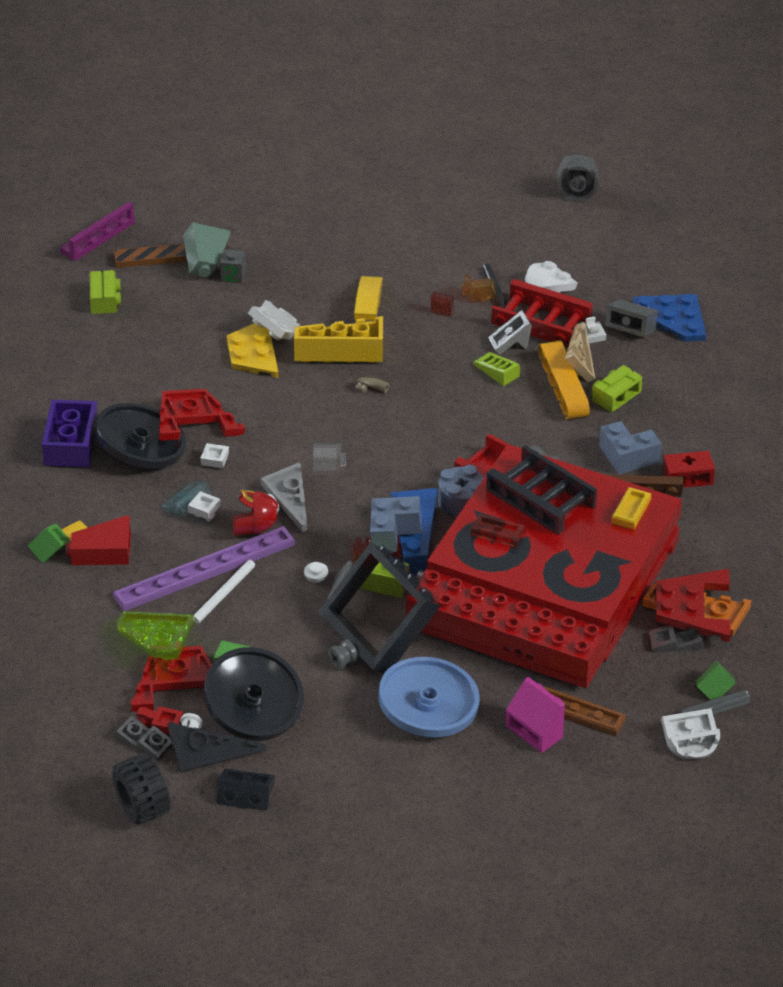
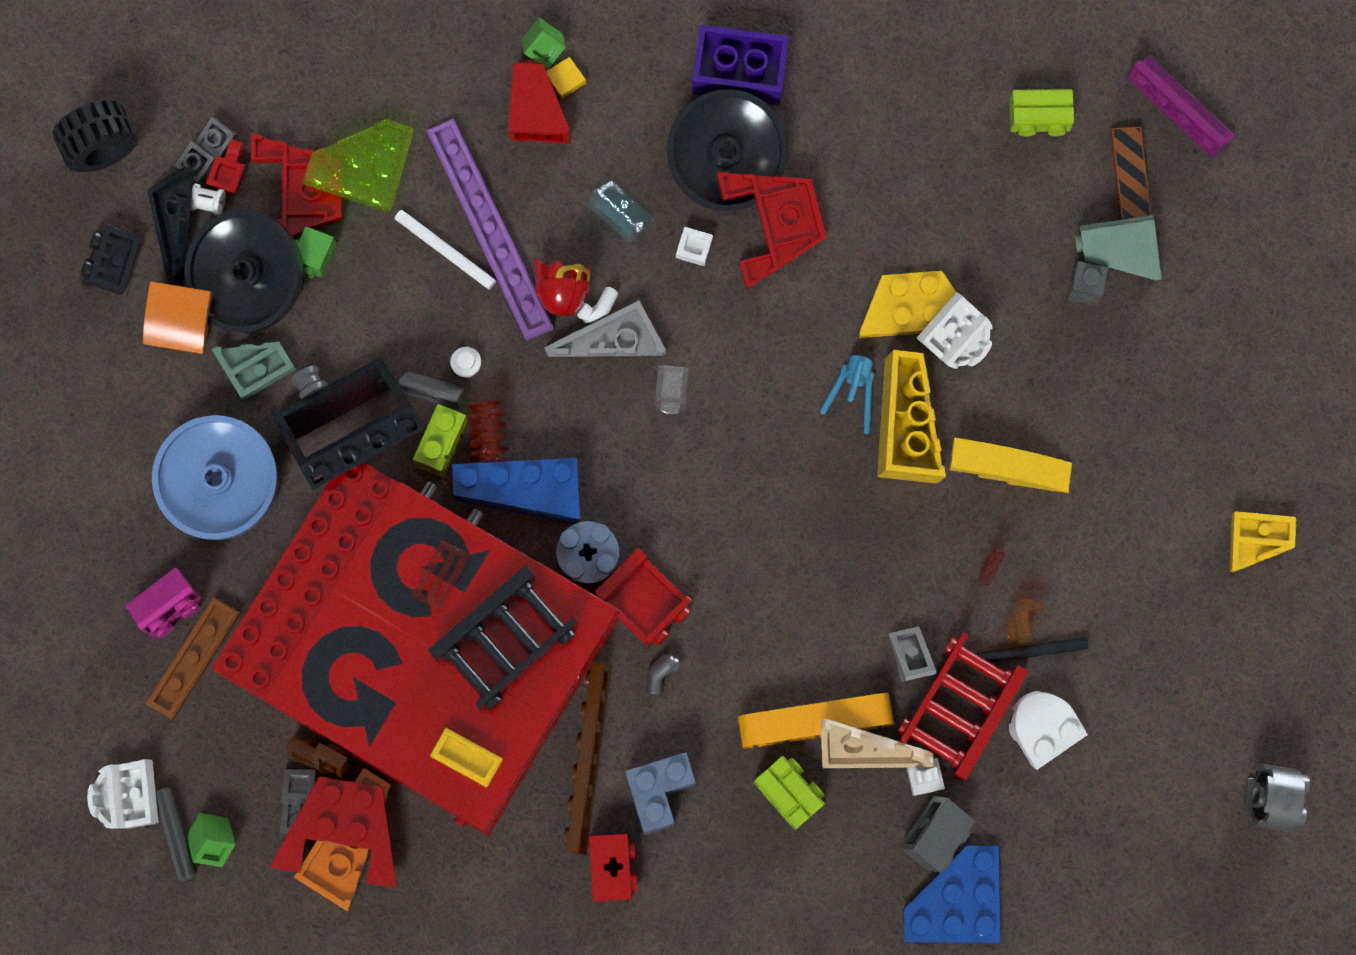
camera: 90 degrees right, 35 degrees up
white tile [188,491,221,522] -> none
dark tan arm [355,377,390,393] -> none
sand blue brick [370,496,422,552] -> none
lime slope [473,352,520,386] -> none
none -> orange slope [143,281,213,354]
none -> sand green wing [212,342,296,401]
none -> reddish brown plate [286,736,349,781]
none -> dark azure plant [820,355,875,434]
none -> yellow wing [1229,512,1296,572]

